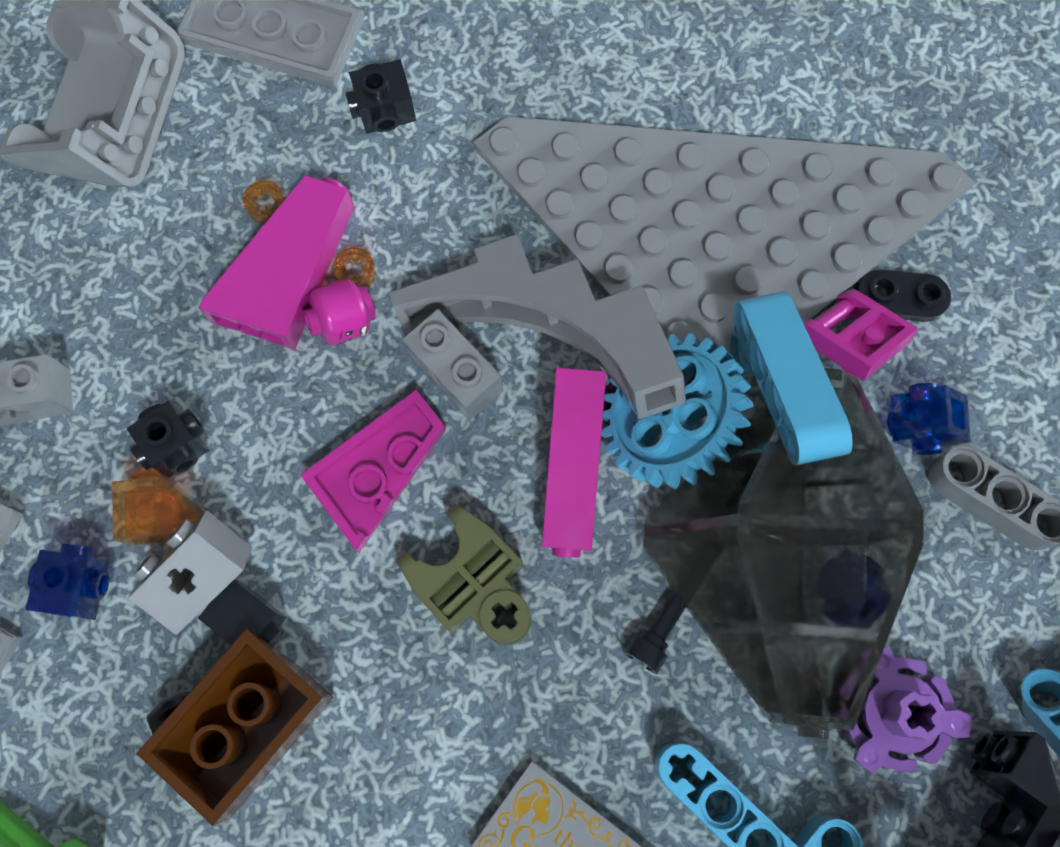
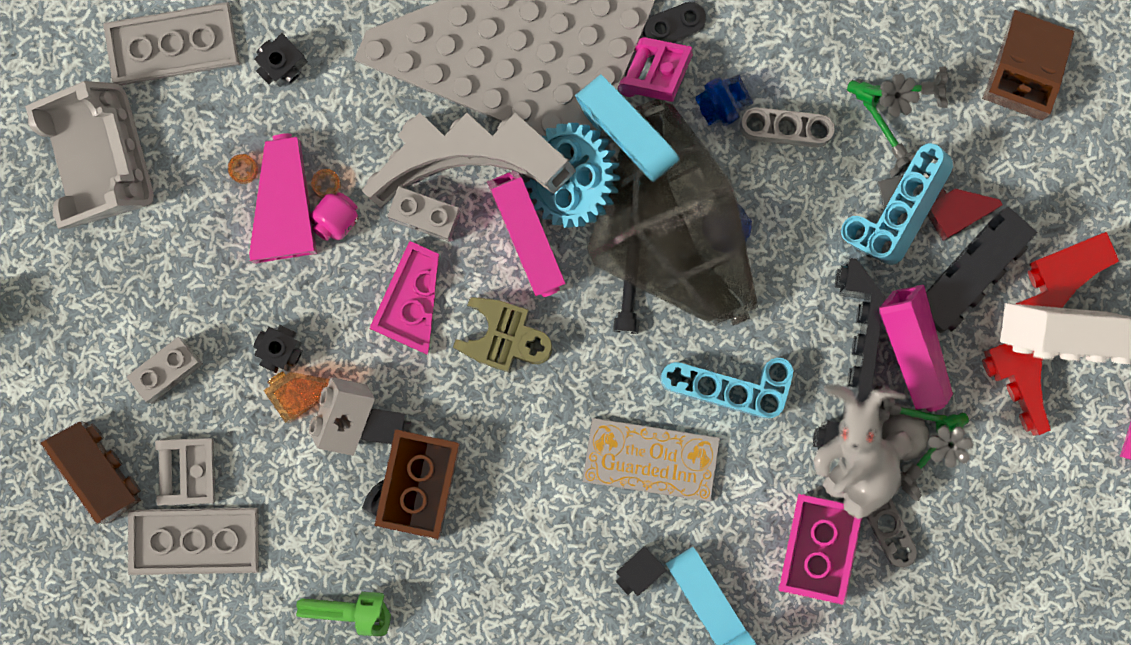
camera: 30 degrees left, 10 degrees up
clear blue brick [25,543,110,620] -> none
medium lavender piece [837,646,972,773] -> none

